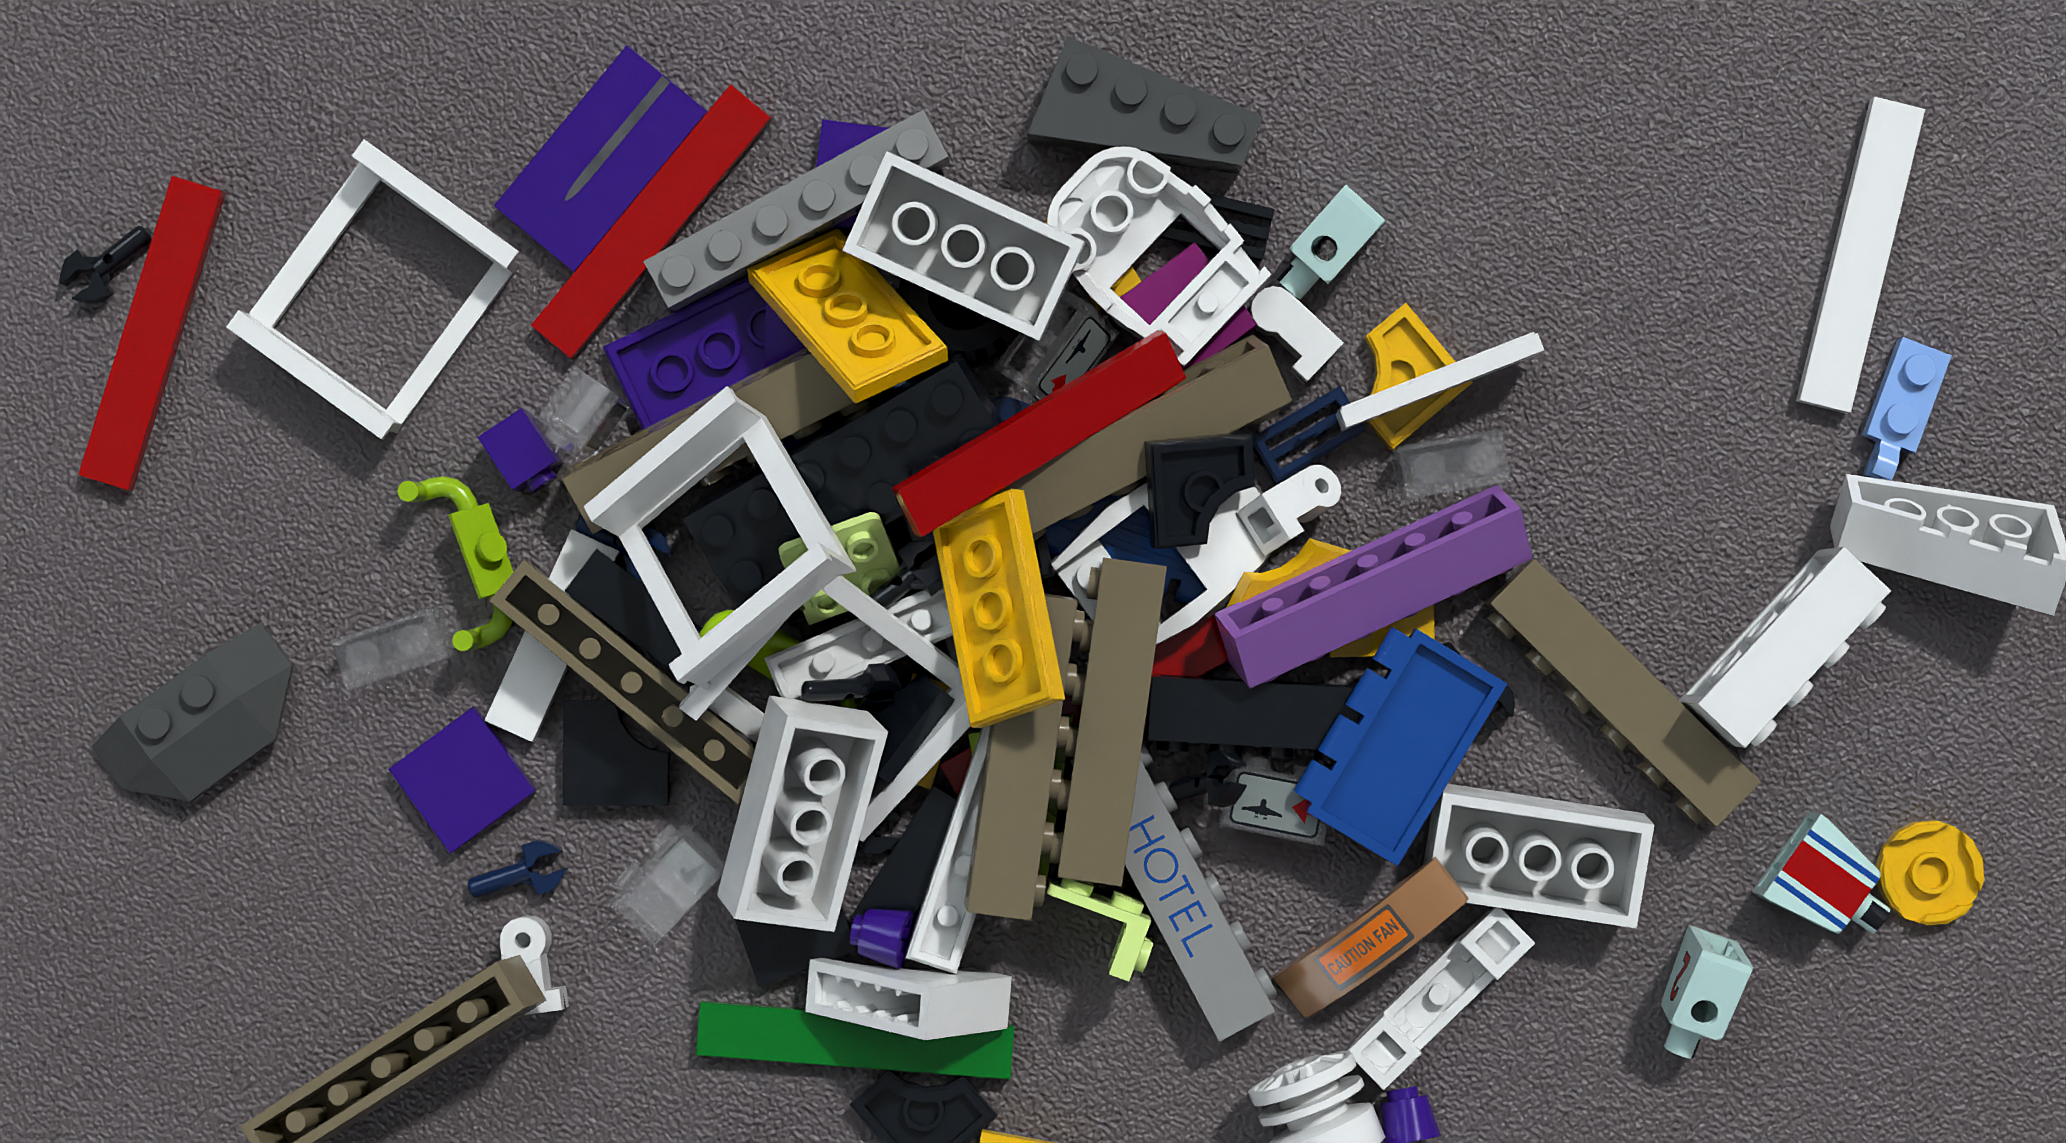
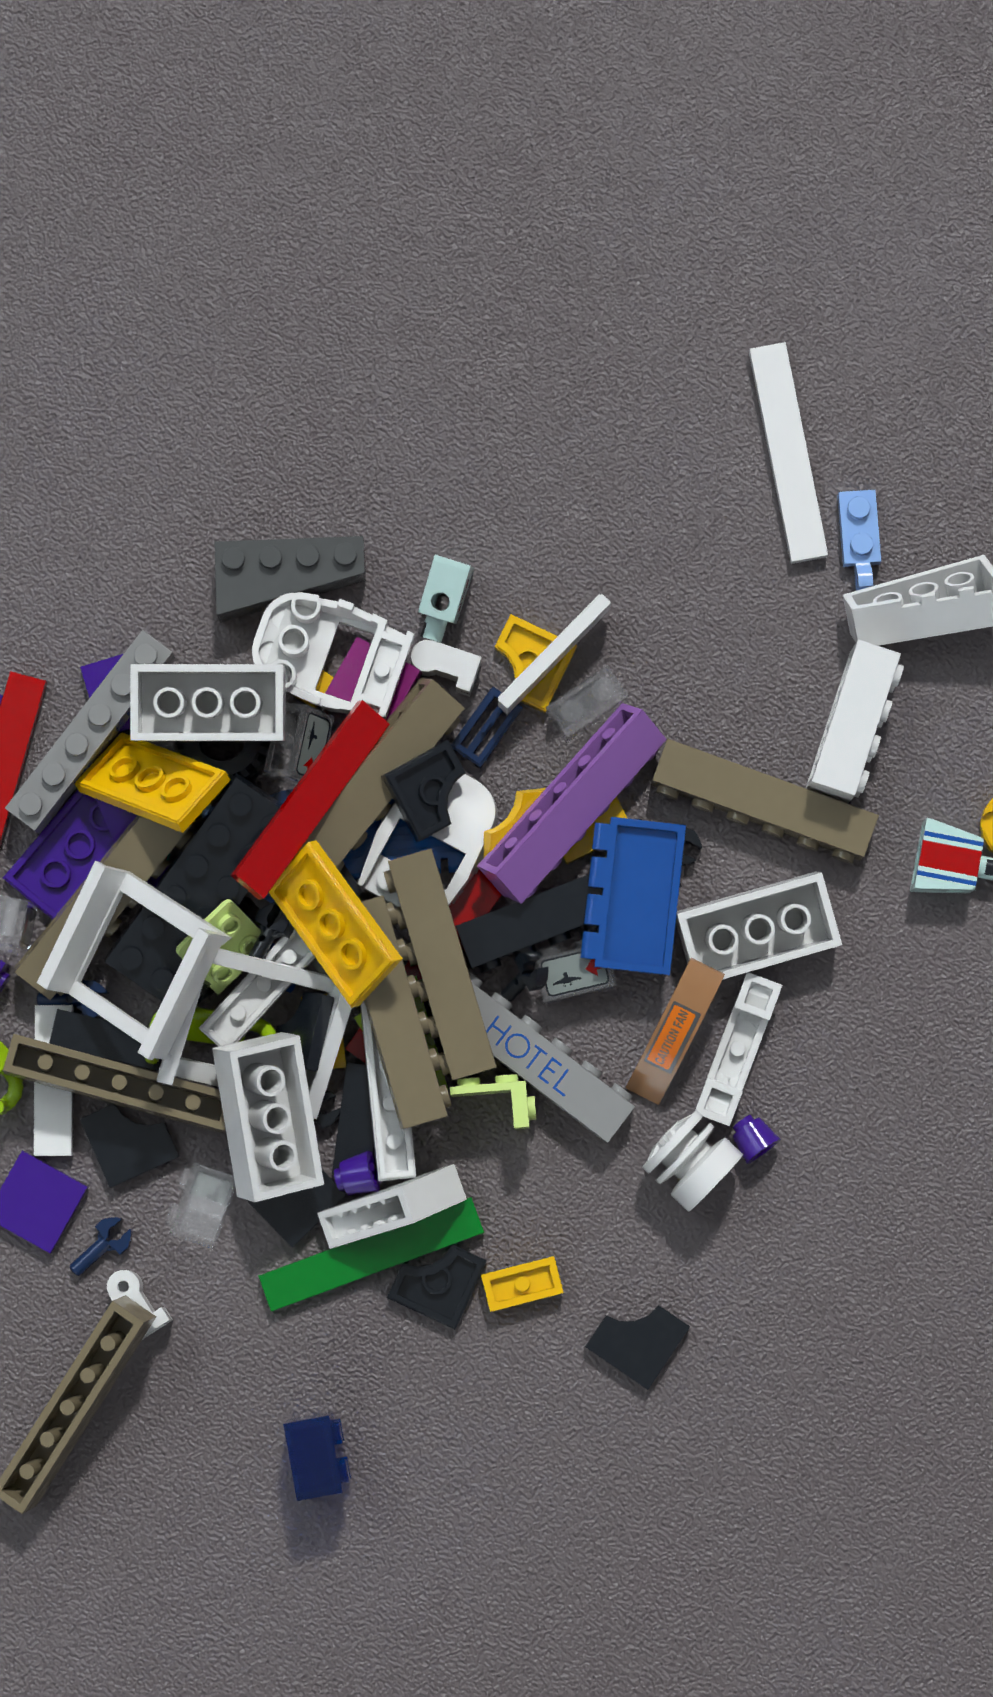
camera: 25 degrees left, 5 degrees down
black bar [801,663,902,711] -> none
black tile [1161,192,1275,262] -> none
white leg [1237,464,1341,556] -> none
light aqua torso [1661,925,1754,1059] -> none

